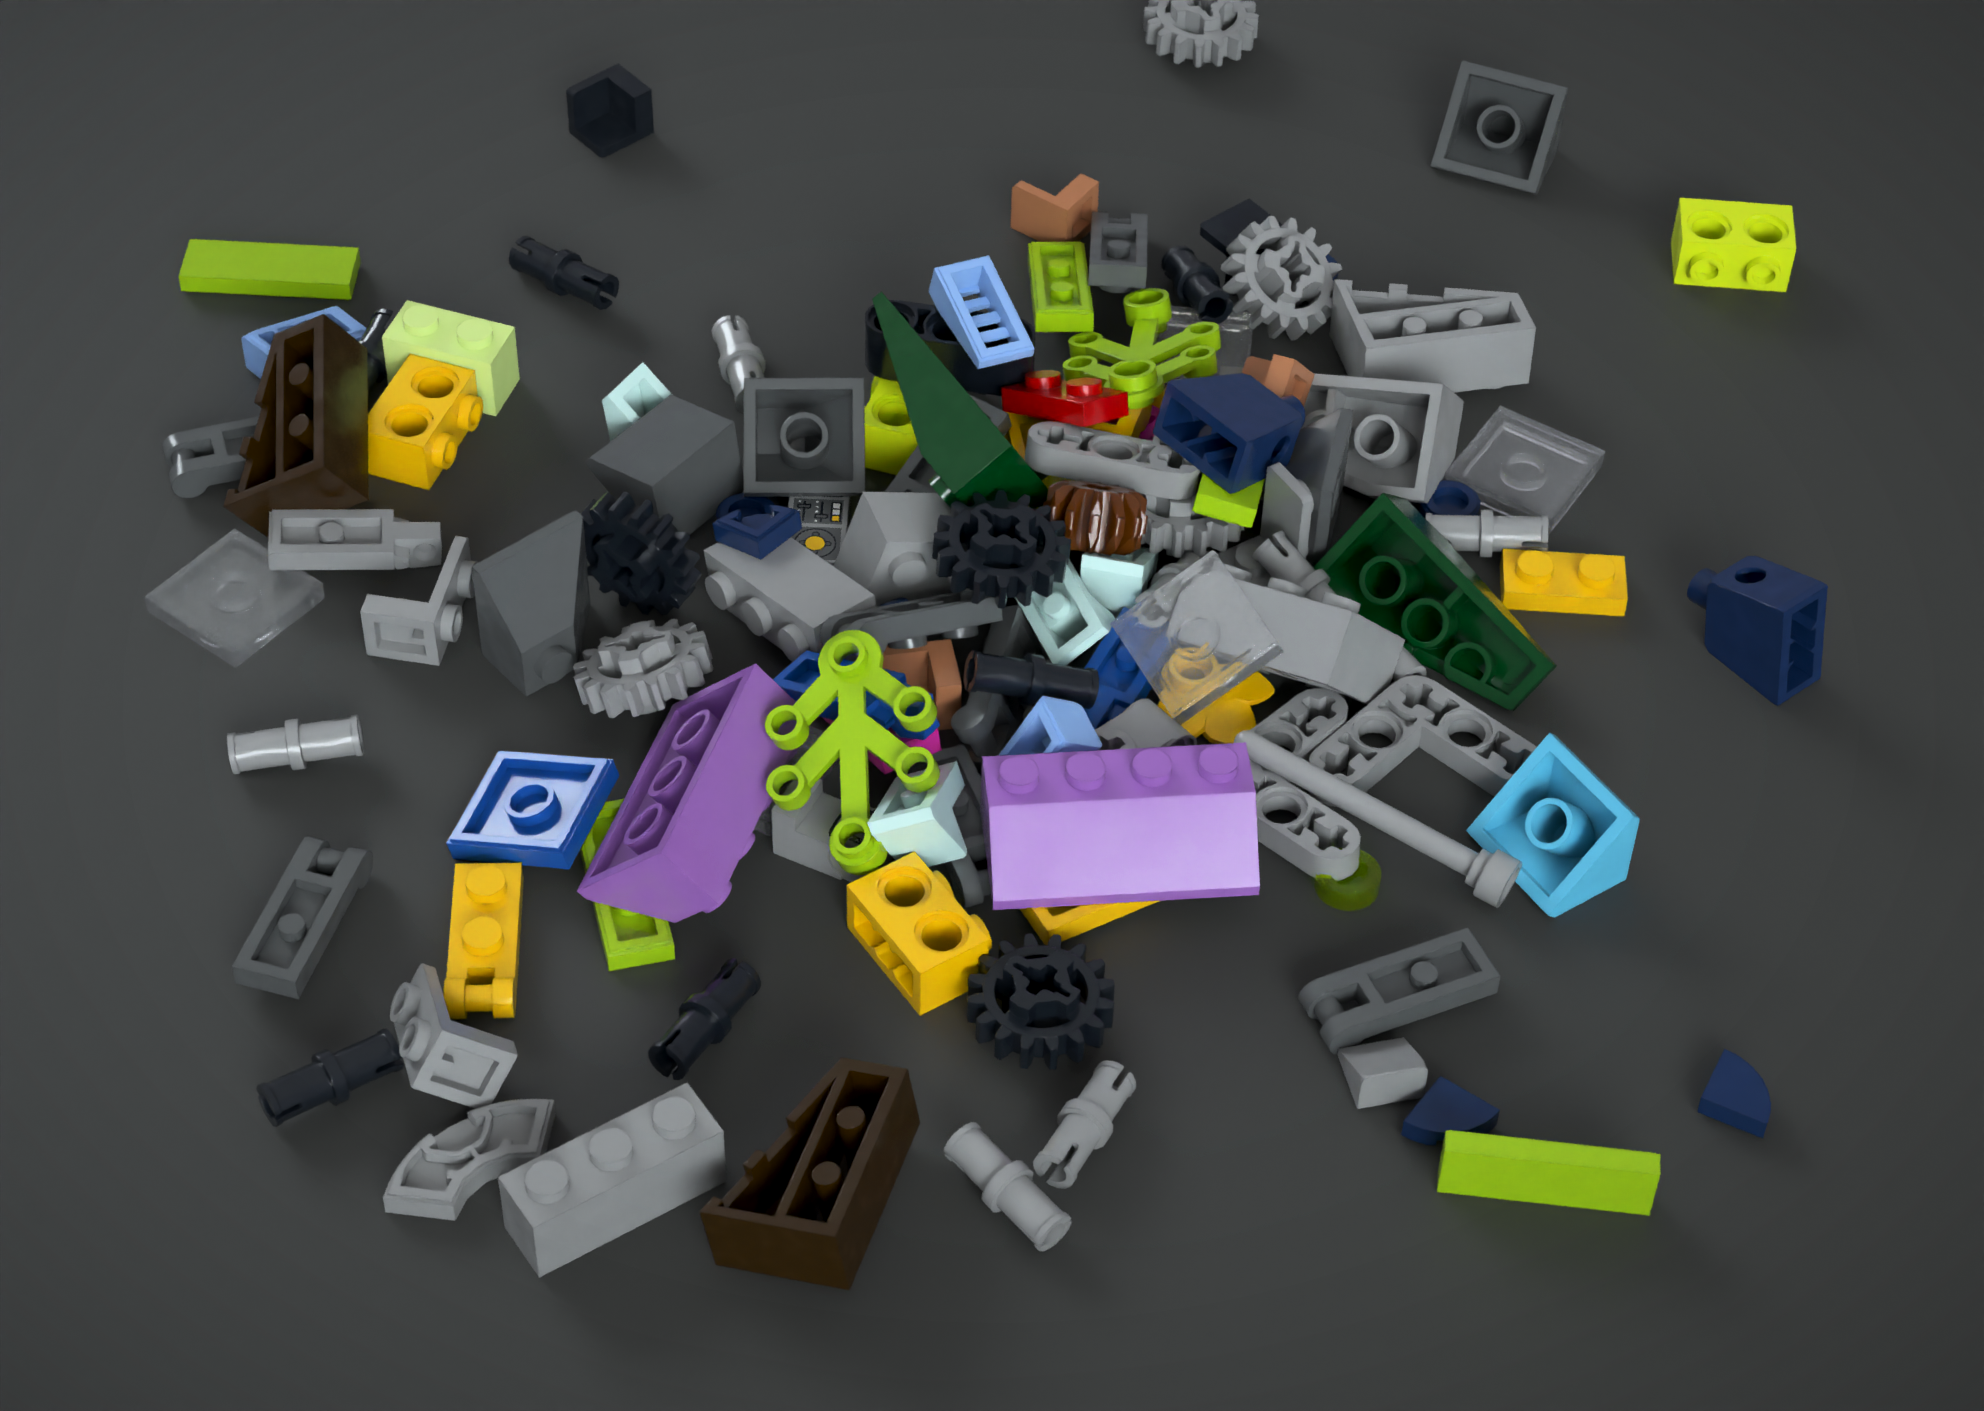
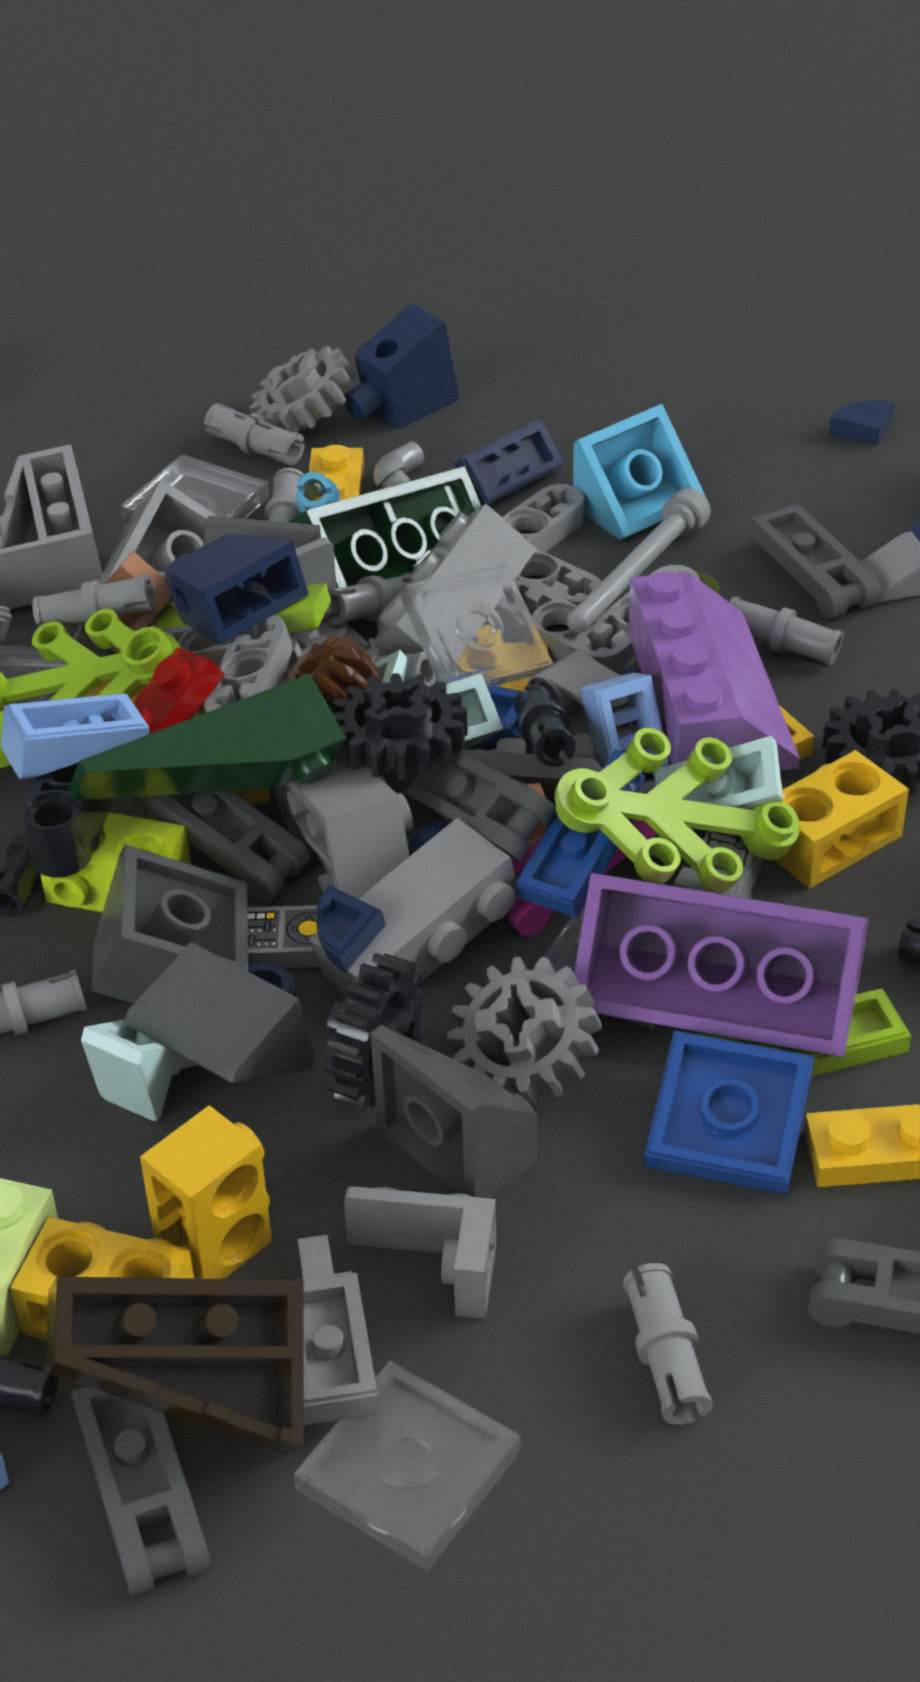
camera: 90 degrees left, 5 degrees down
none -> light grey pin [32,574,157,628]
none -> yellow brick [140,1105,272,1279]
none -> light grey pin [204,403,305,466]
none -> light grey gear [249,346,356,433]
none -> medium azure pin [296,472,341,513]
none -> light grey arm [373,441,424,489]
none -> dark blue plate [453,419,565,506]
none -> light grey pin [729,596,844,666]

